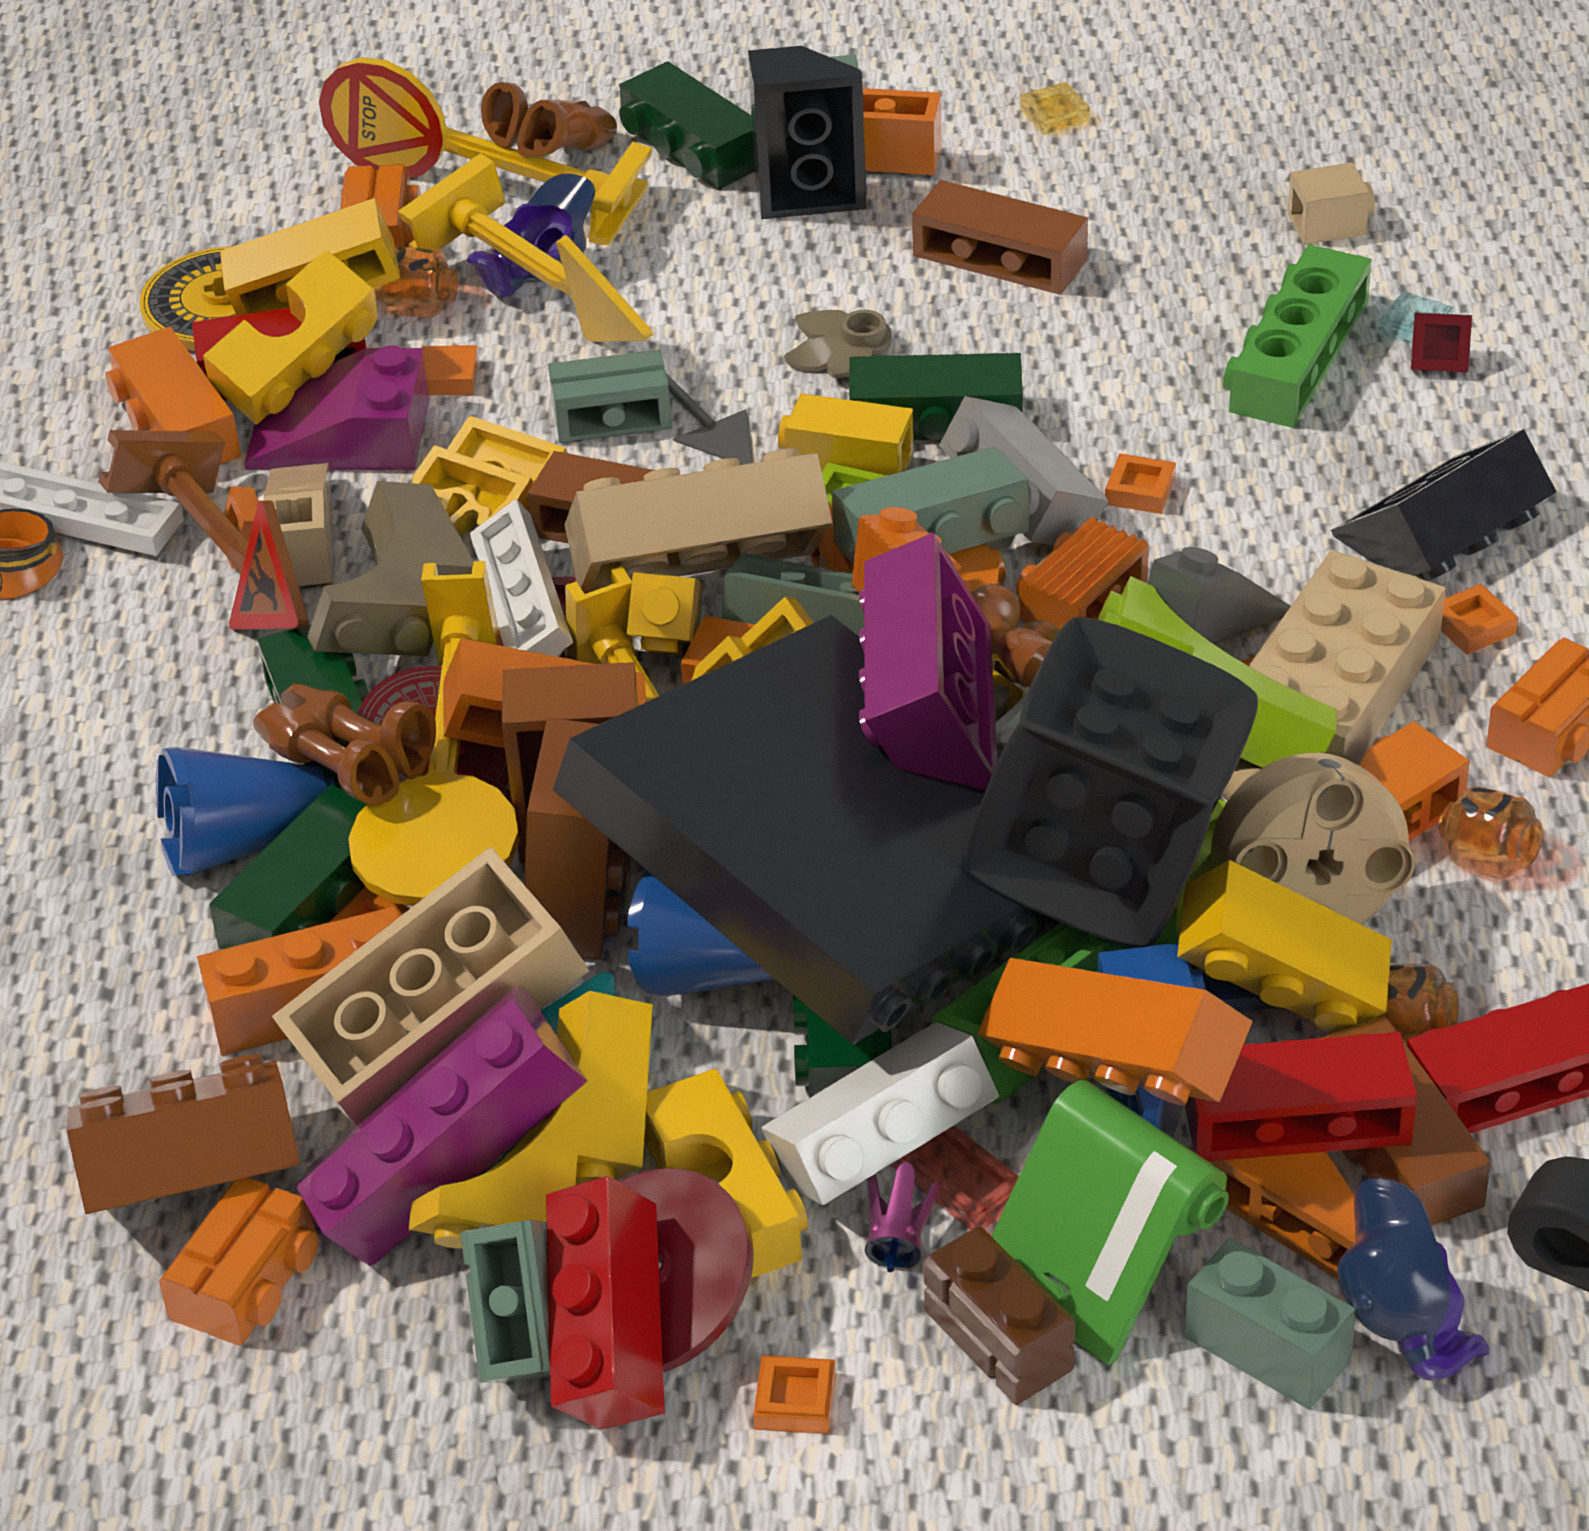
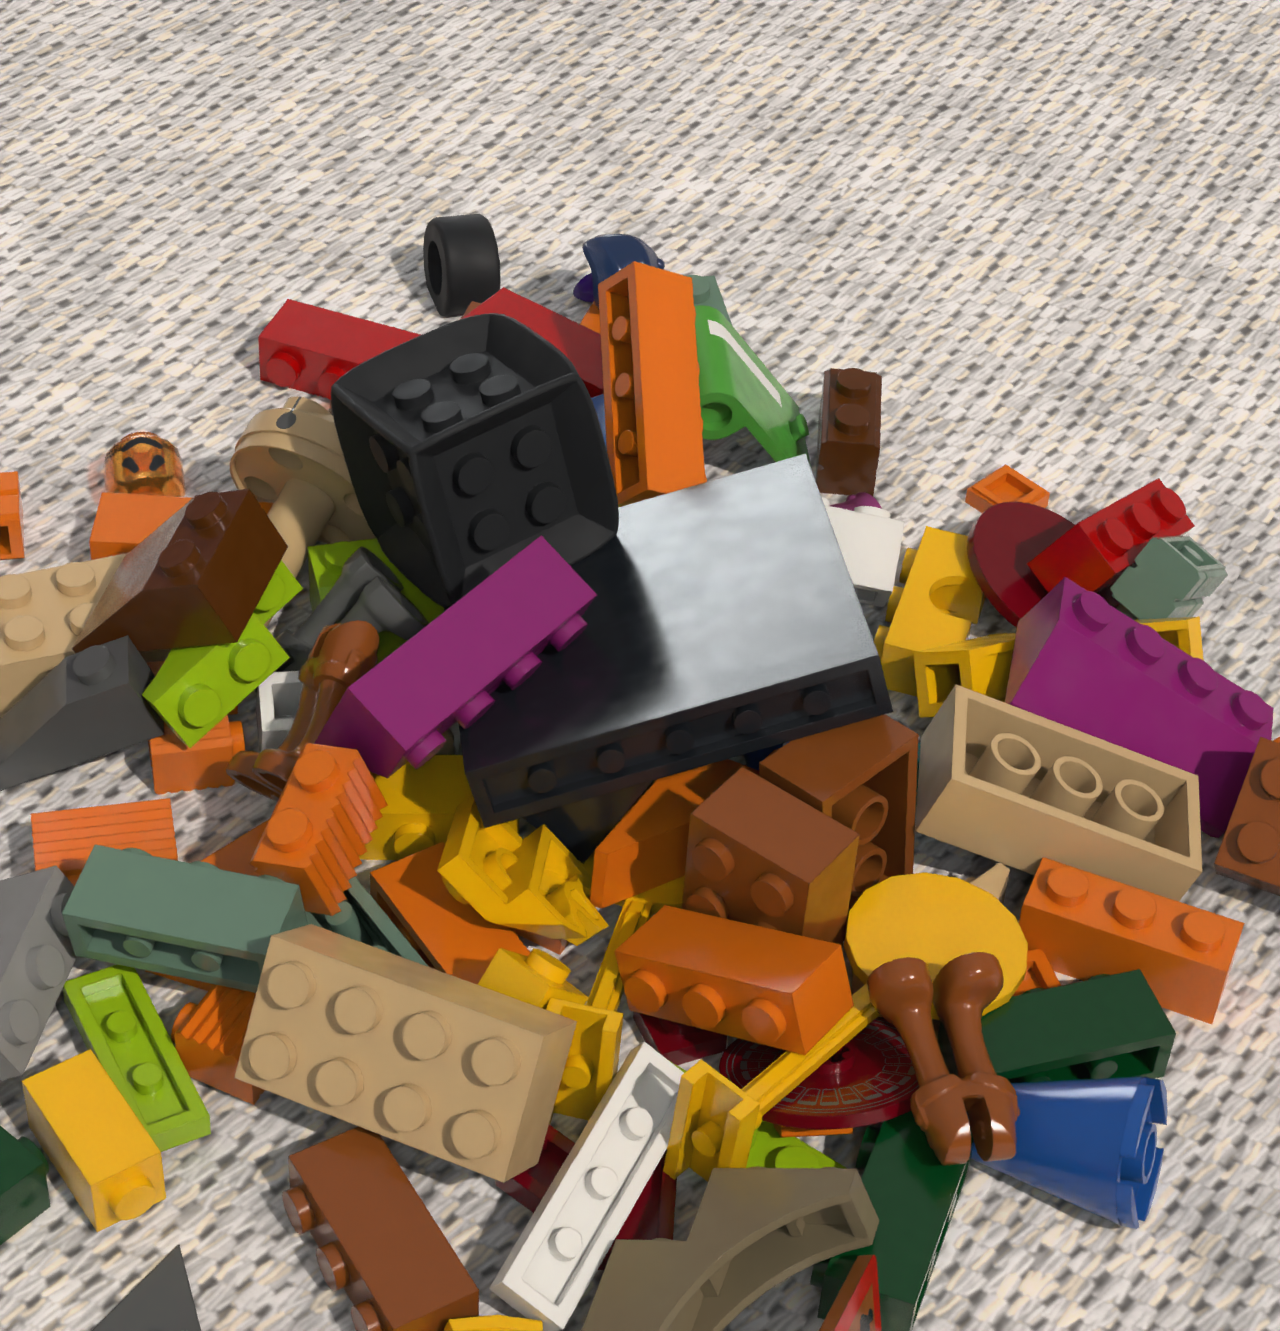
camera: 145 degrees left, 0 degrees up
none -> reddish brown slope [72,489,288,654]

